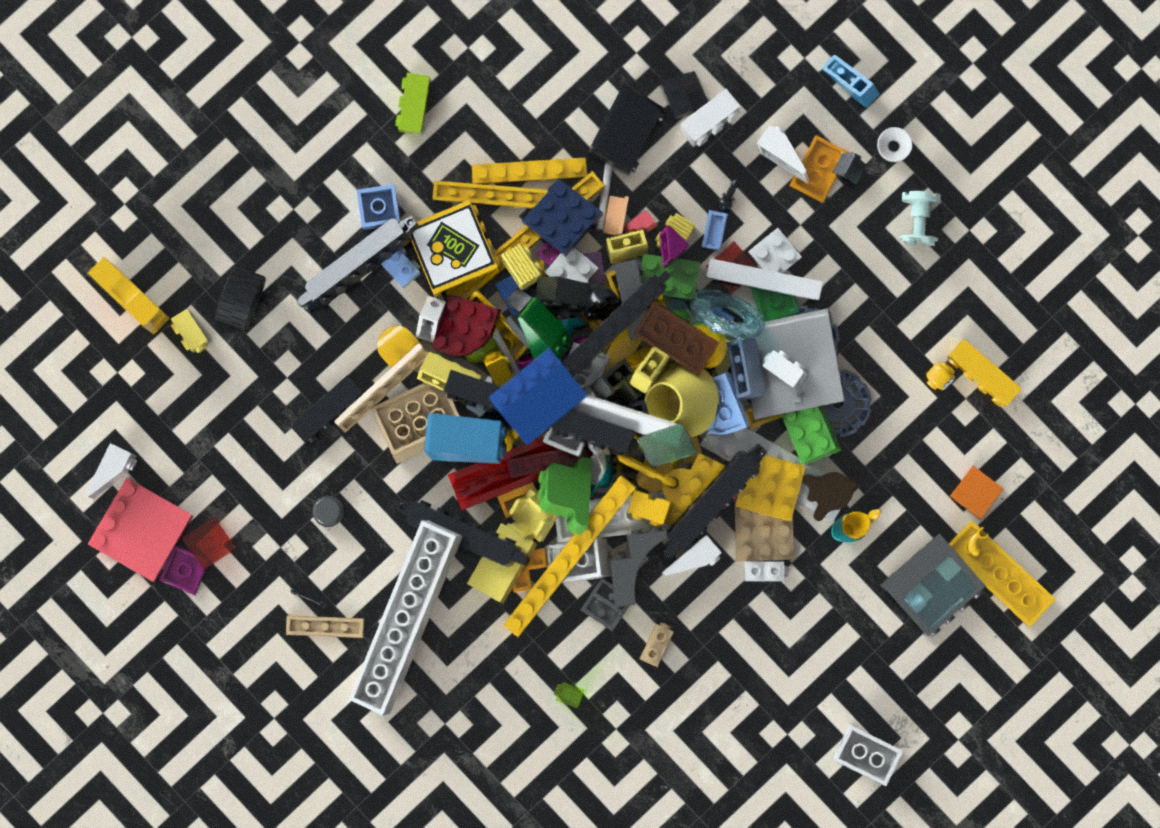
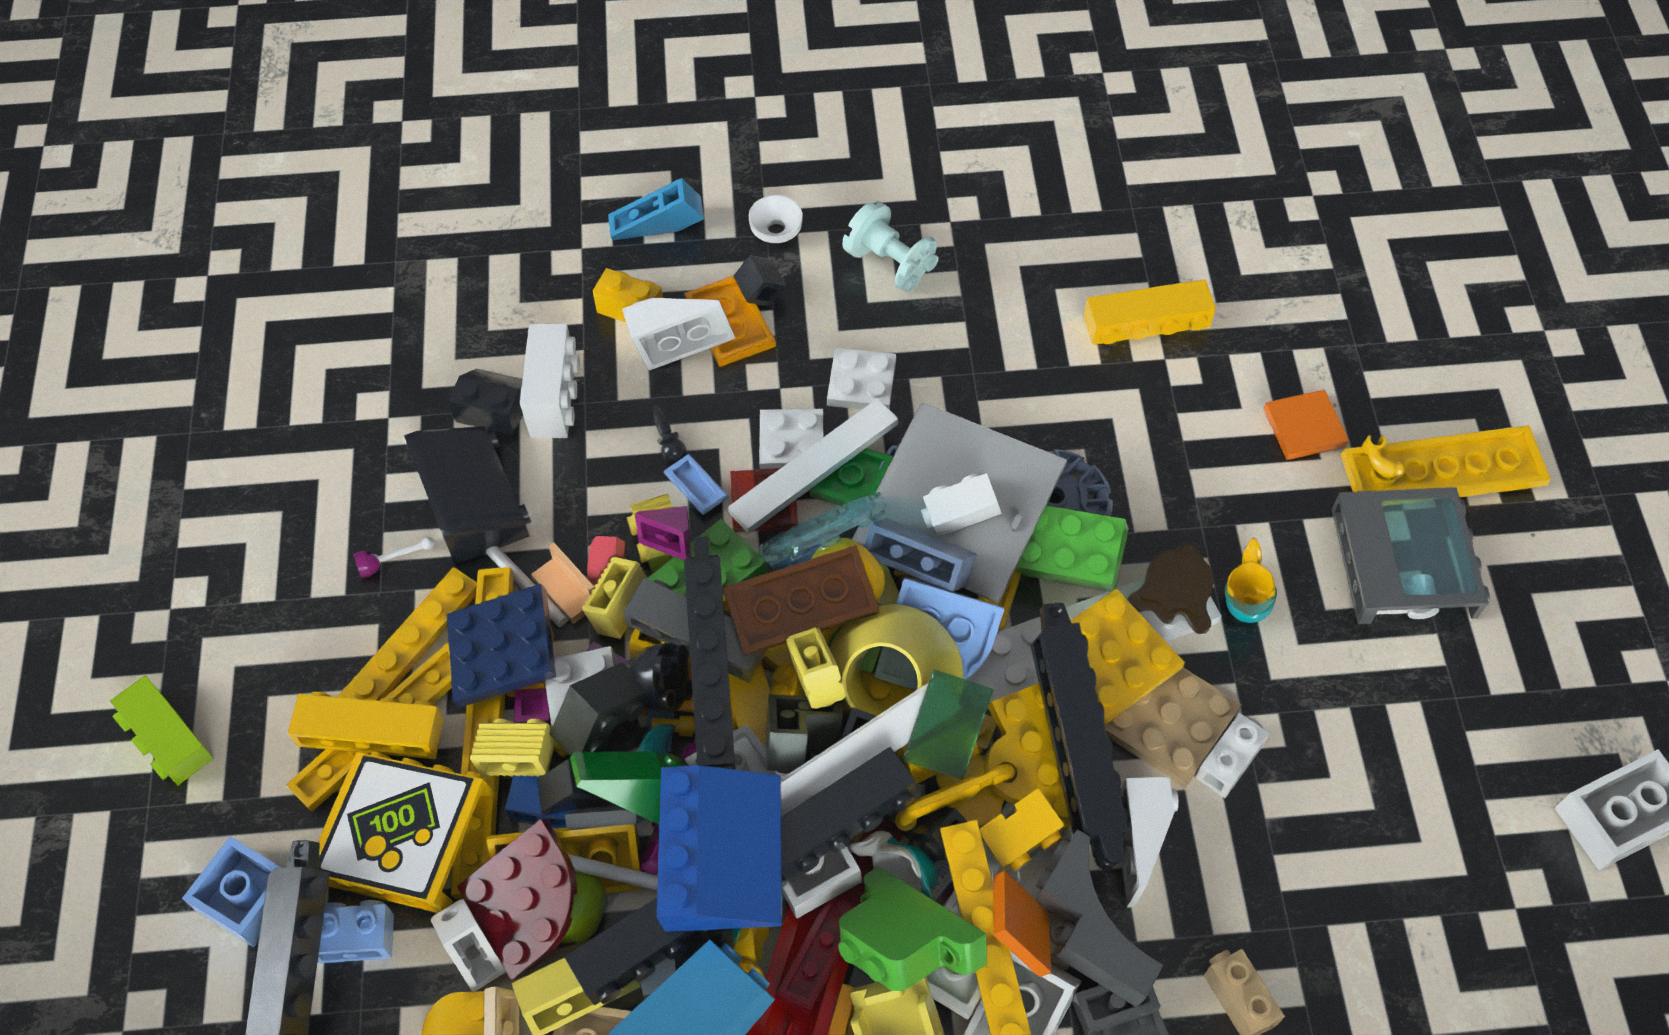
camera: 50 degrees left, 25 degrees down
yellow brick [482,350,516,386] -> none
yellow head [926,362,955,390] -> none
none -> yellow brick [288,692,444,759]
none -> hinge [353,537,435,579]
none -> yellow brick [593,268,663,323]
none -> white plate [827,348,896,410]
none -> orange tile [993,870,1051,977]

